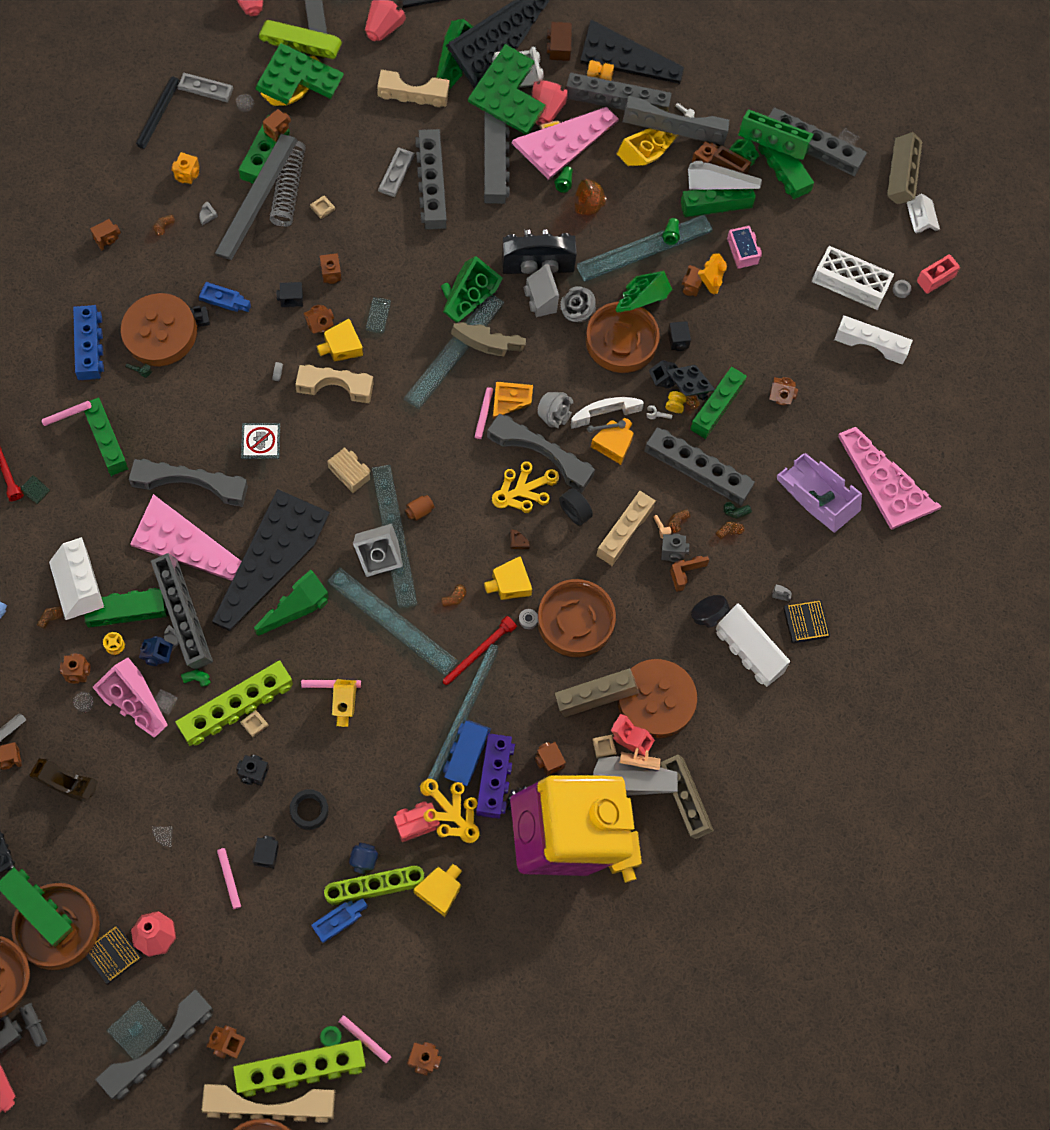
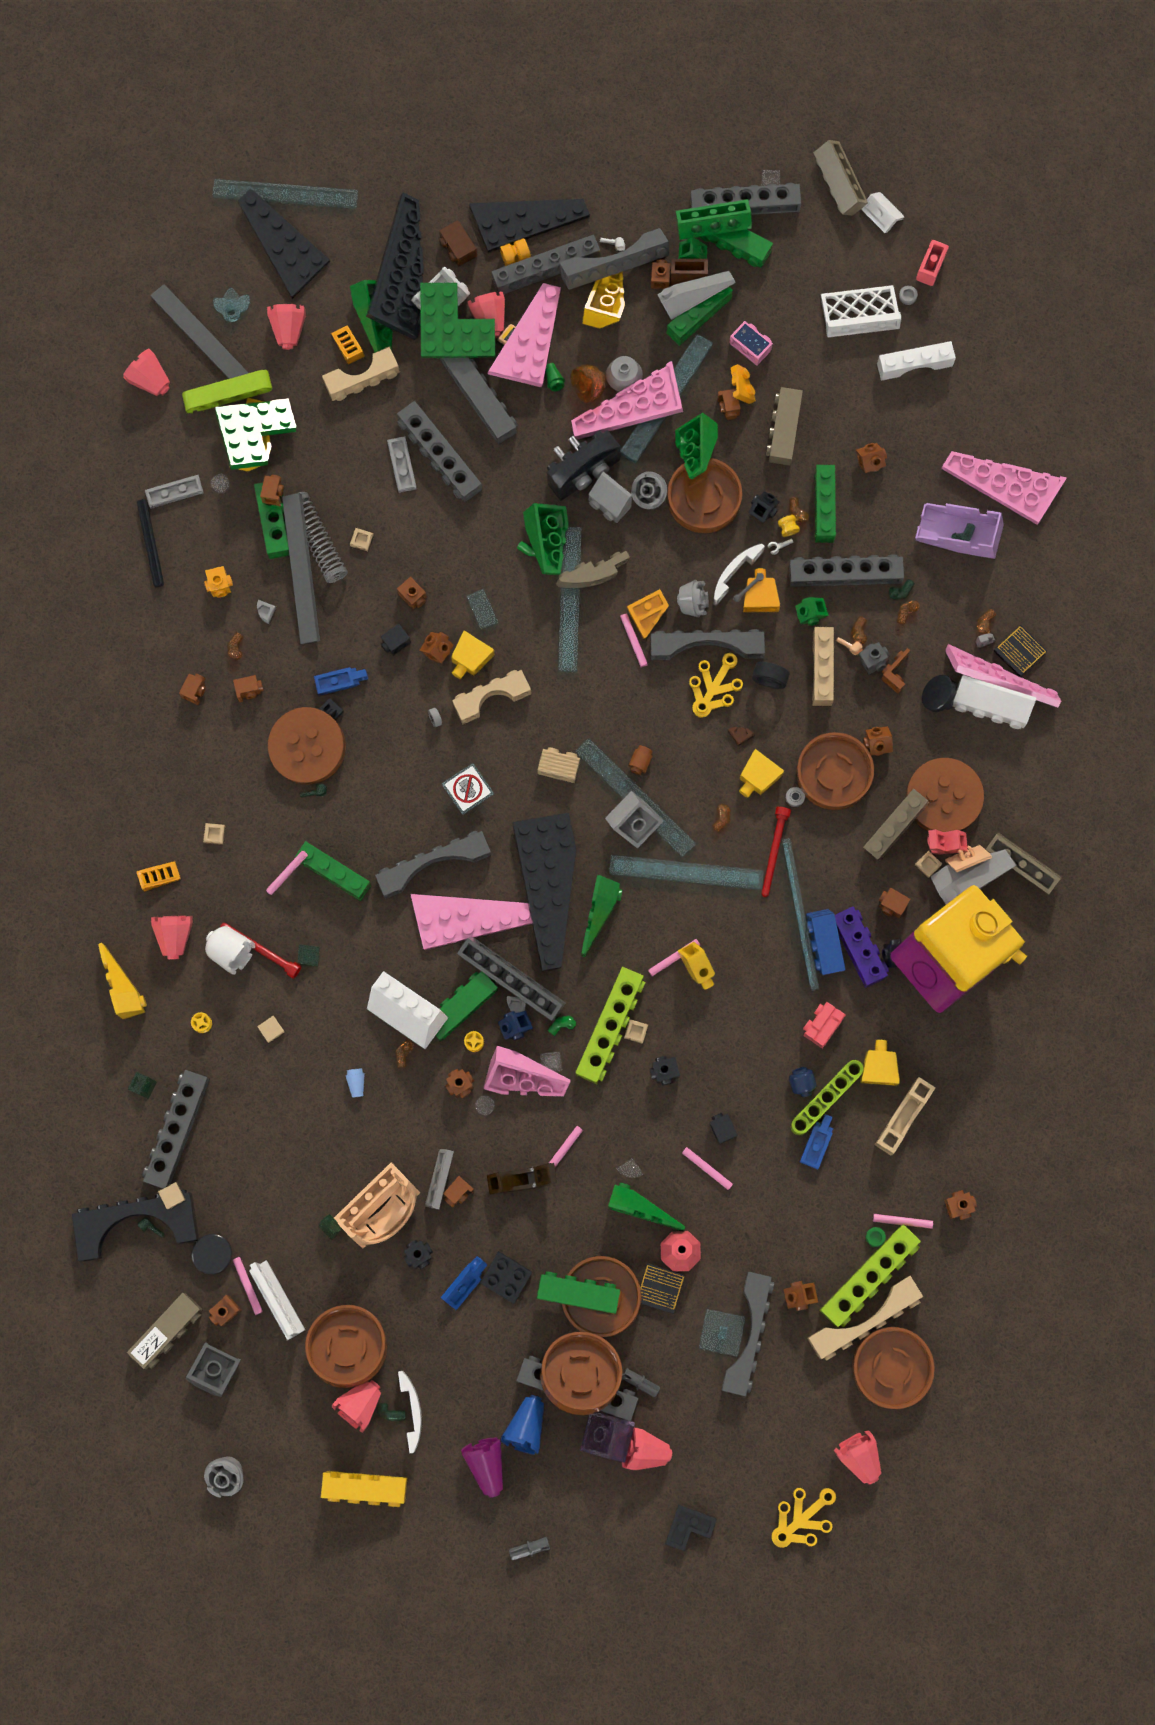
camera: 25 degrees left, 10 degrees up
blue brick [73,305,104,380] -> none
black tyre [290,789,329,830] -> none
yellow plant [420,779,479,843] -> none
green cone [662,218,680,245] -> none
black hinge [666,365,715,400] -> none
black brick [668,321,691,351] -> none
none -> tan tile [203,823,225,844]
none -> dark orange brick [233,675,264,702]
none -> light orange slope [331,326,364,365]
none -> bright pink bar [549,1126,583,1167]
none -> bright pink wing [571,361,683,440]
none -> light grey cone [606,356,643,392]
none -> green wedge [608,1183,685,1231]
none -> dark tan brick [766,387,803,466]
none -> green brick [795,597,829,626]
none -> dark orange brick [863,726,893,756]
none -> tan arch [875,1077,935,1155]
none -> bright pink wing [945,644,1061,708]
none -> clear orange arm [977,609,996,635]

